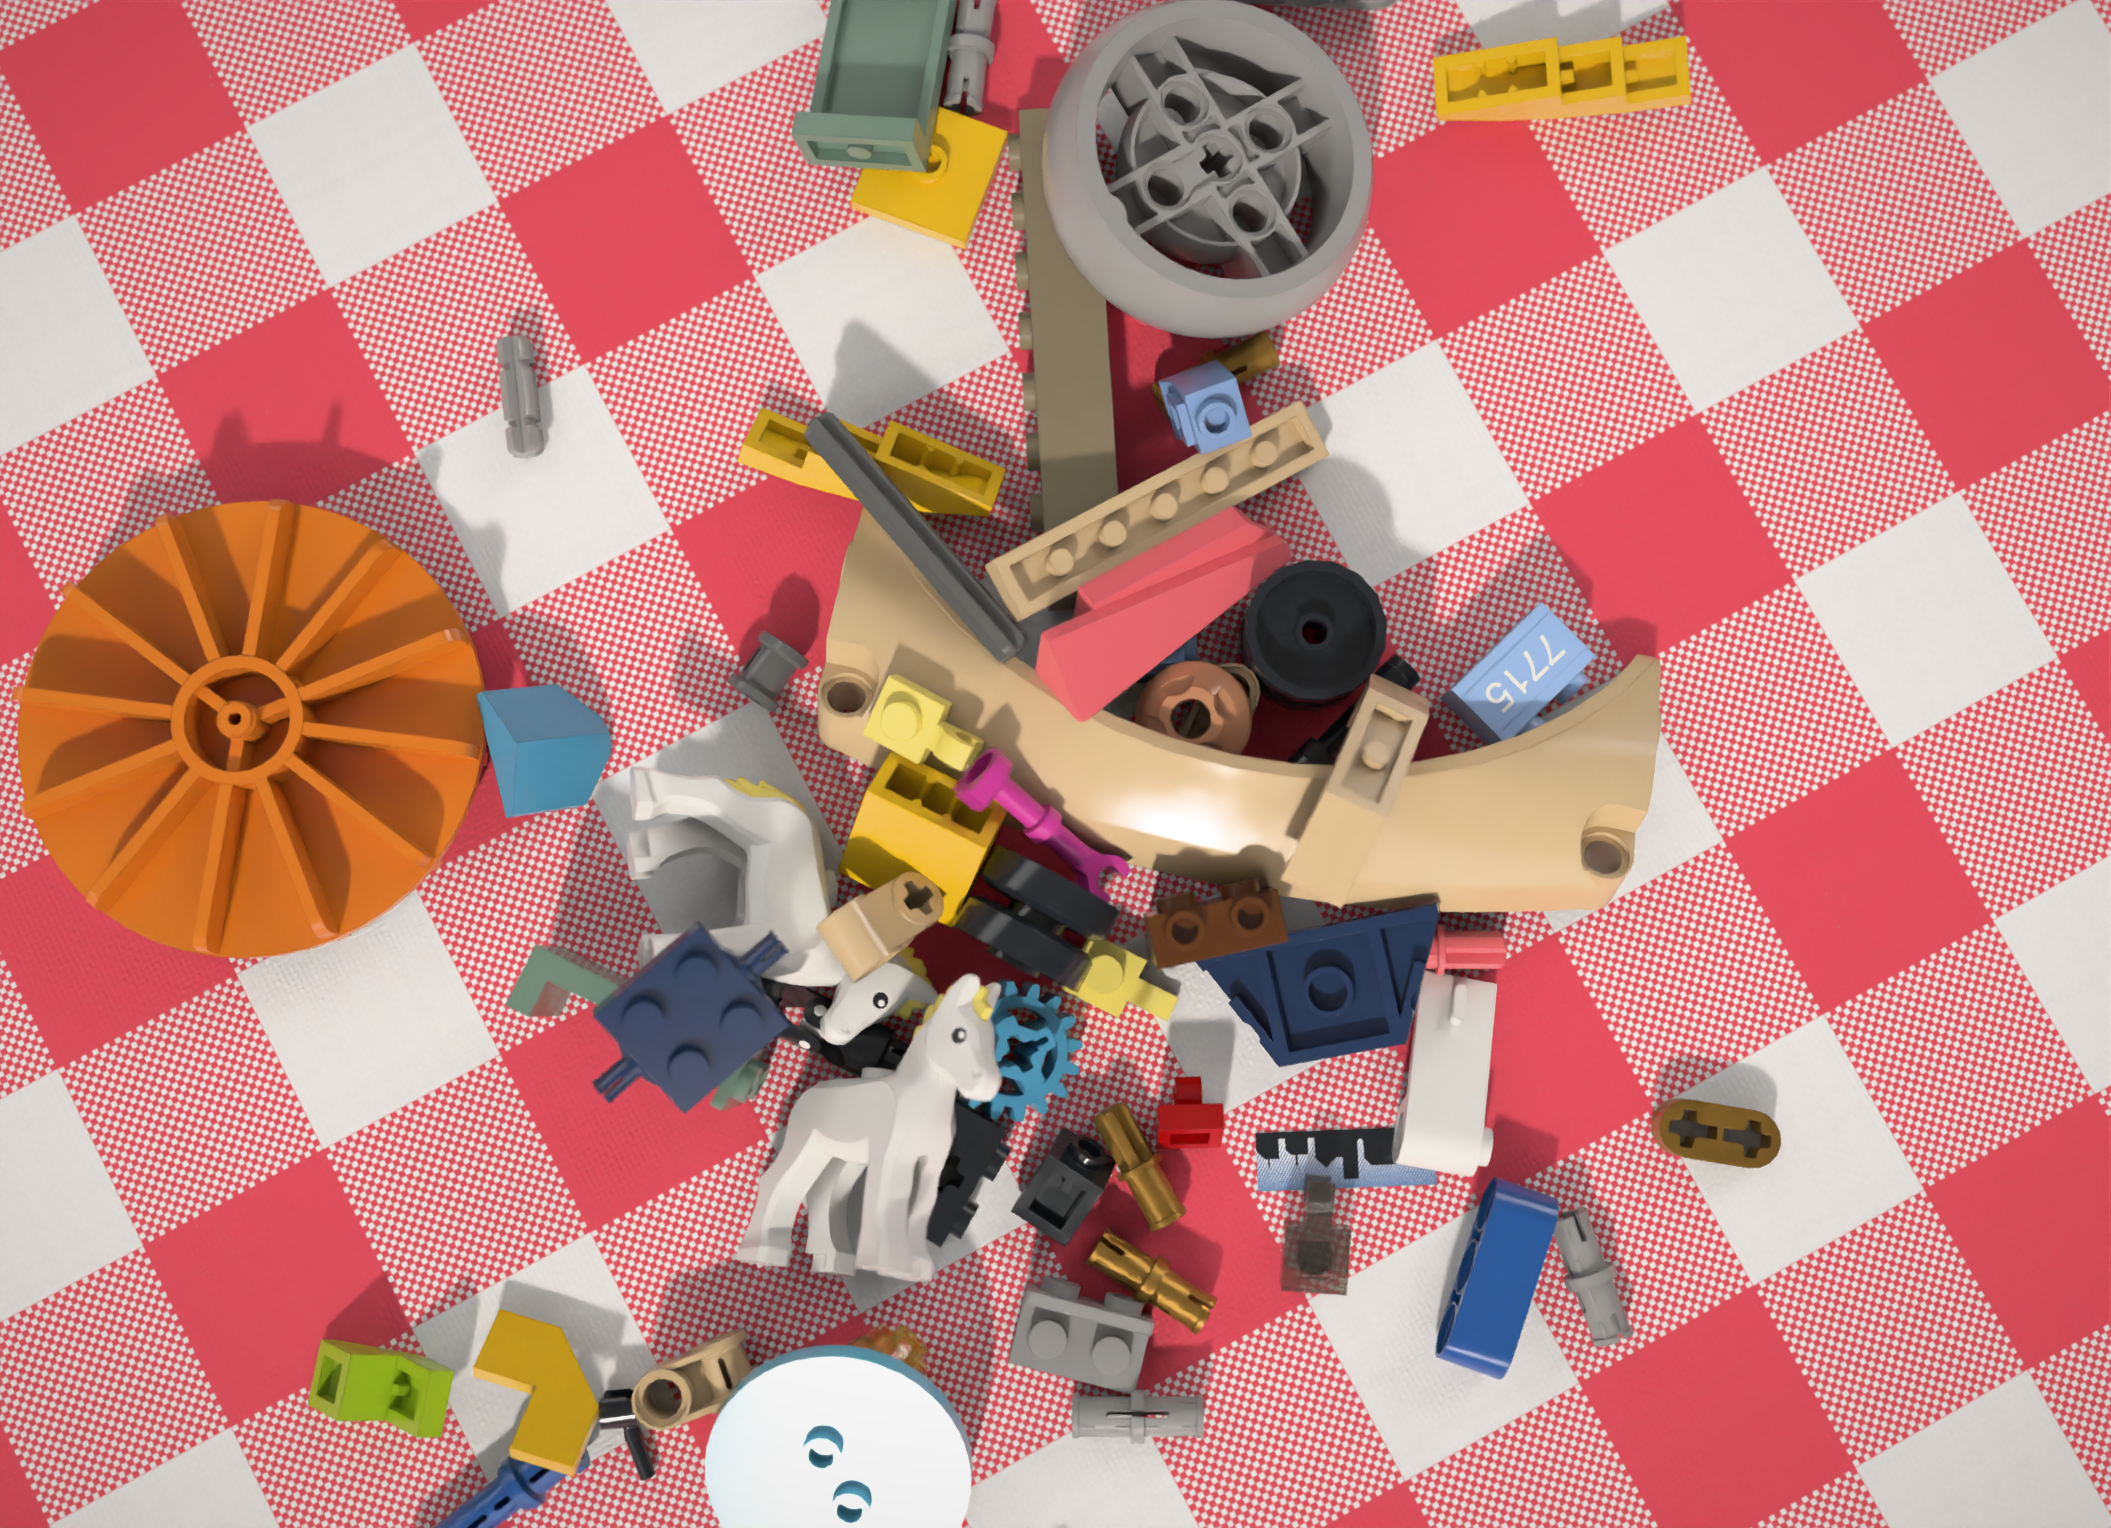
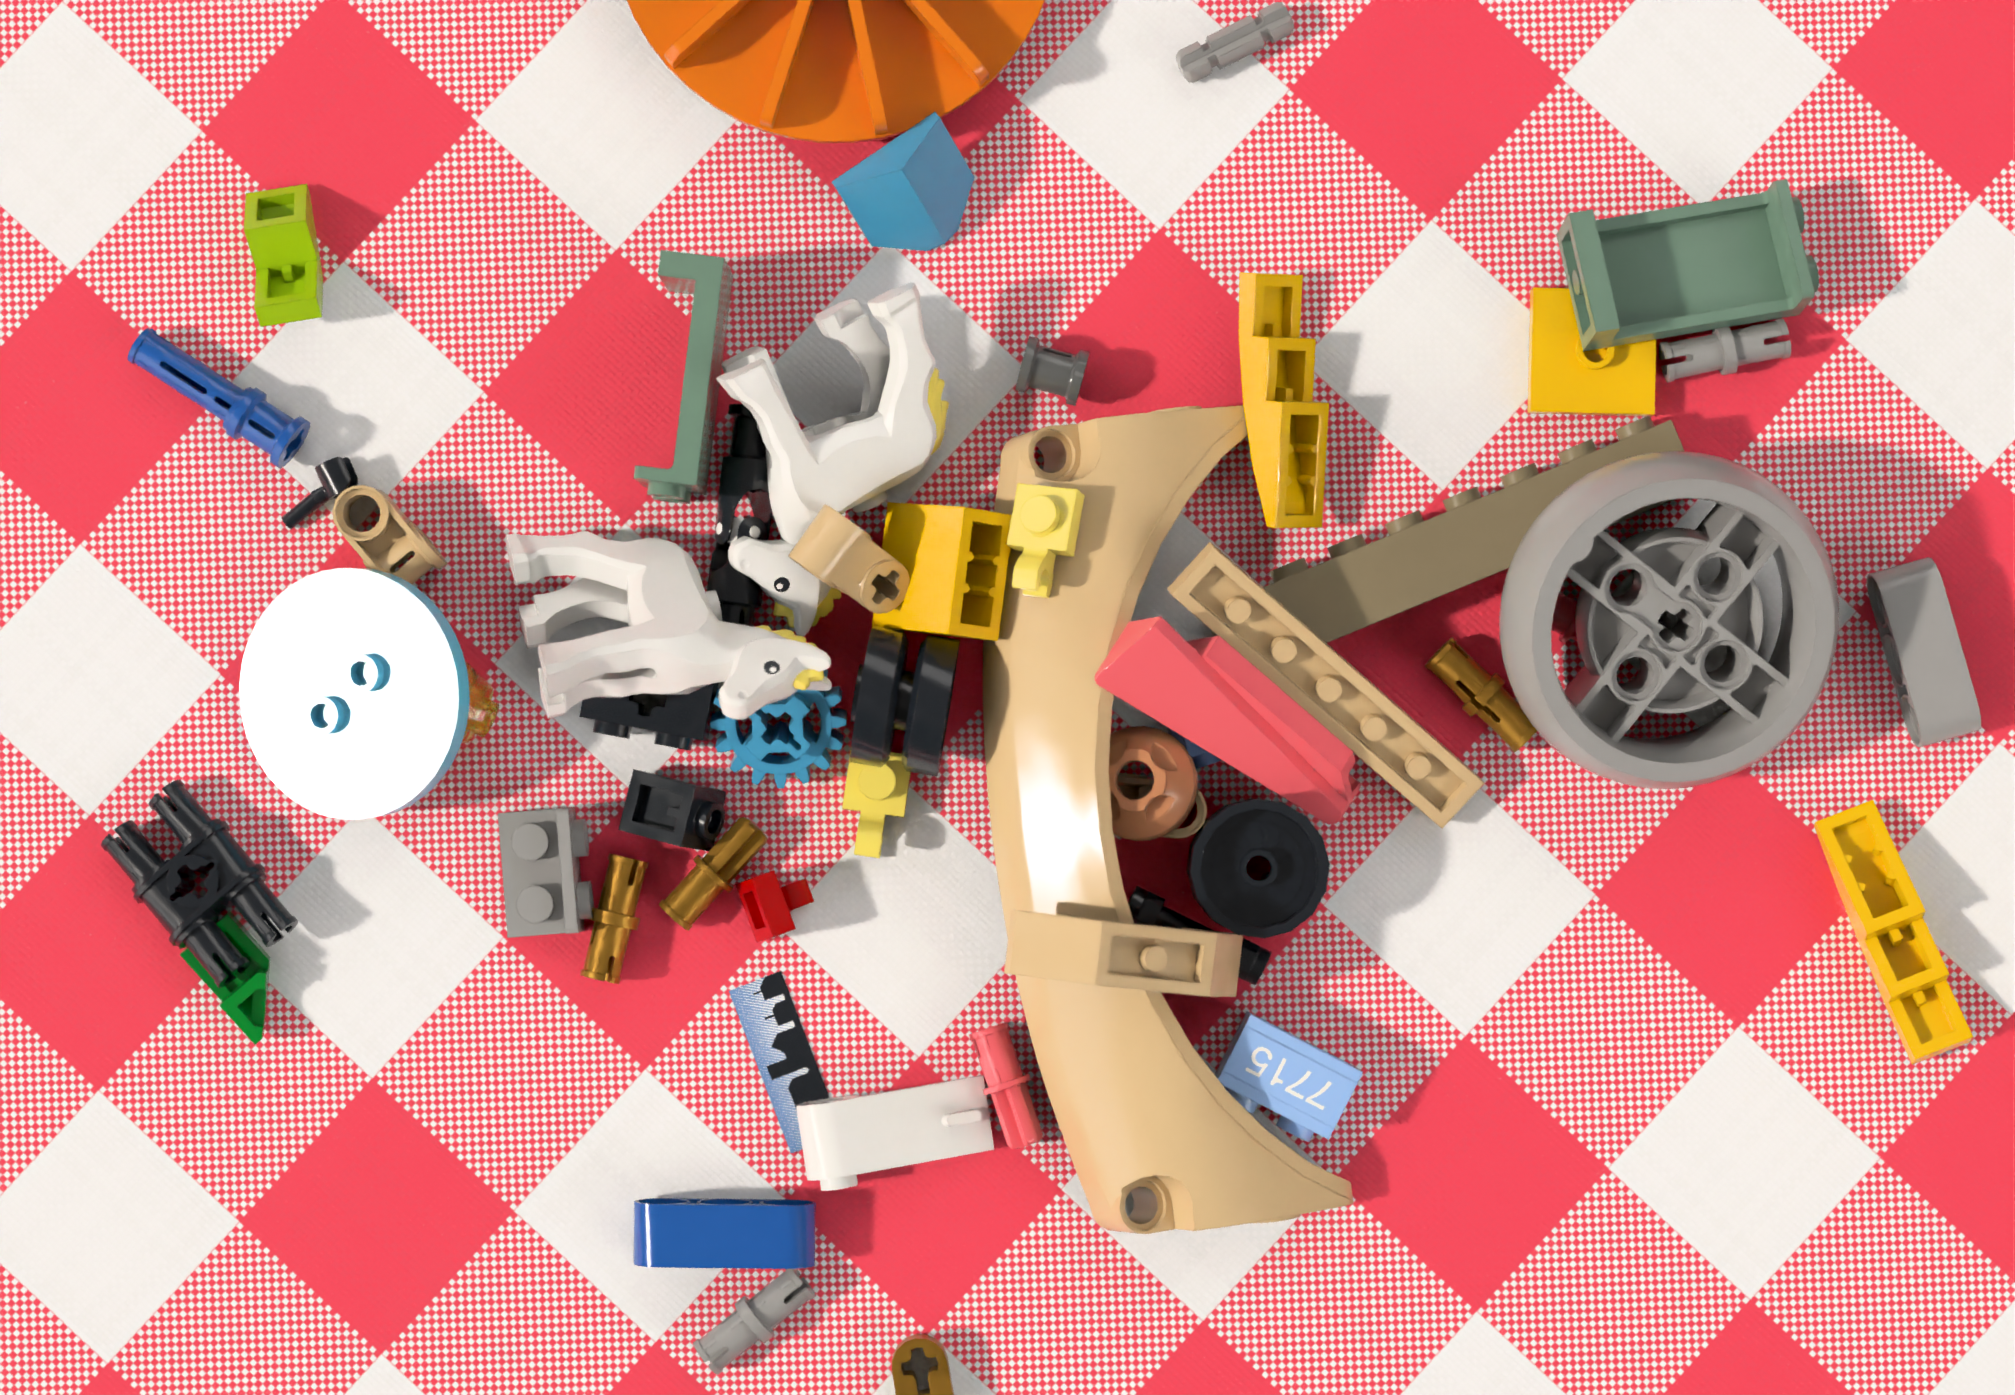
camera: 70 degrees right, 5 degrees up
yellow tile [473,1309,599,1477] -> none
dark blue plate [592,920,790,1114] -> none
dark grey axle [804,412,1027,663] -> none
dark pink piece [953,747,1131,903] -> none
light grey pin [1072,1390,1204,1444] -> none
reddish brown plate [1143,877,1289,970] -> none
medium blue window [1158,360,1252,455] -> none
dark blue wing [1196,902,1441,1067] -> none
clear smoke plate [1279,1174,1351,1295] -> none

